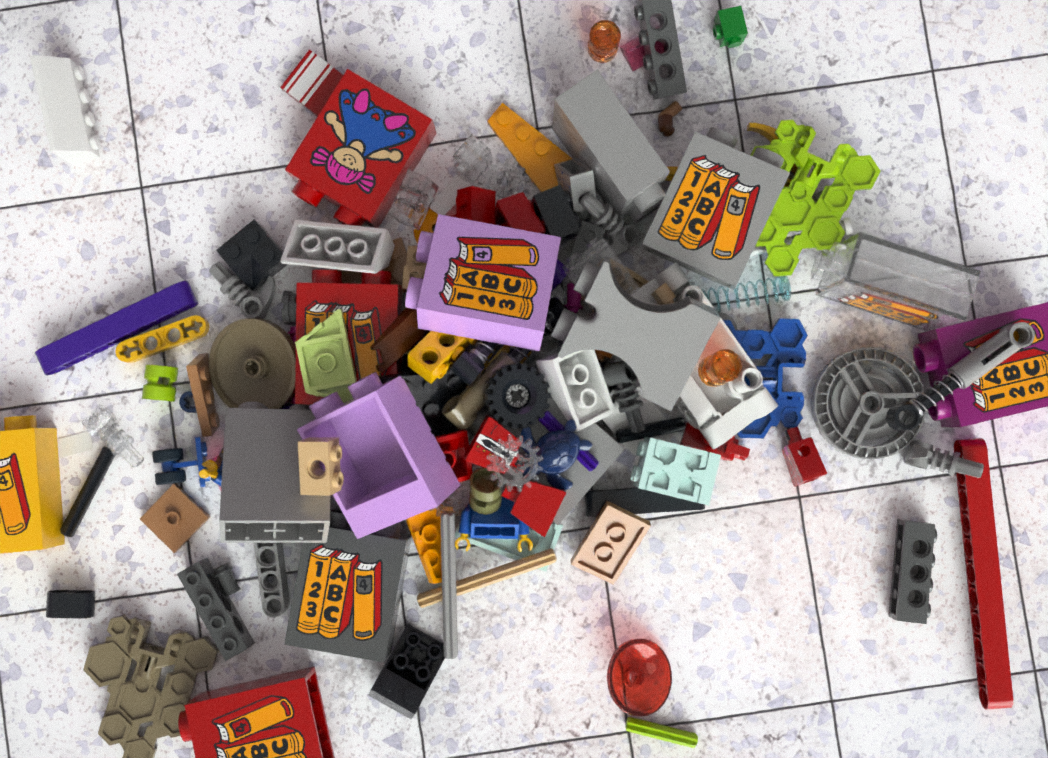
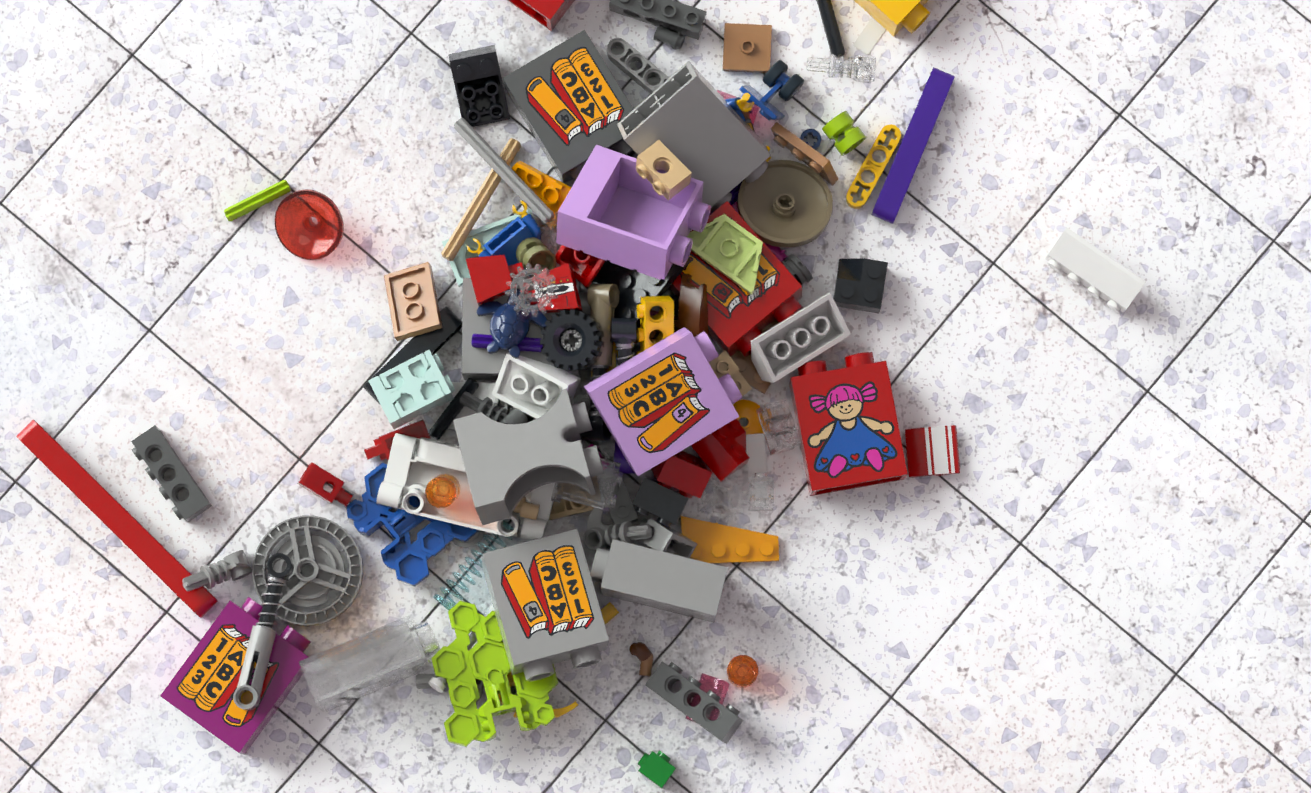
camera: 135 degrees right, 5 degrees down
light grey piece [209,262,275,319] -> none

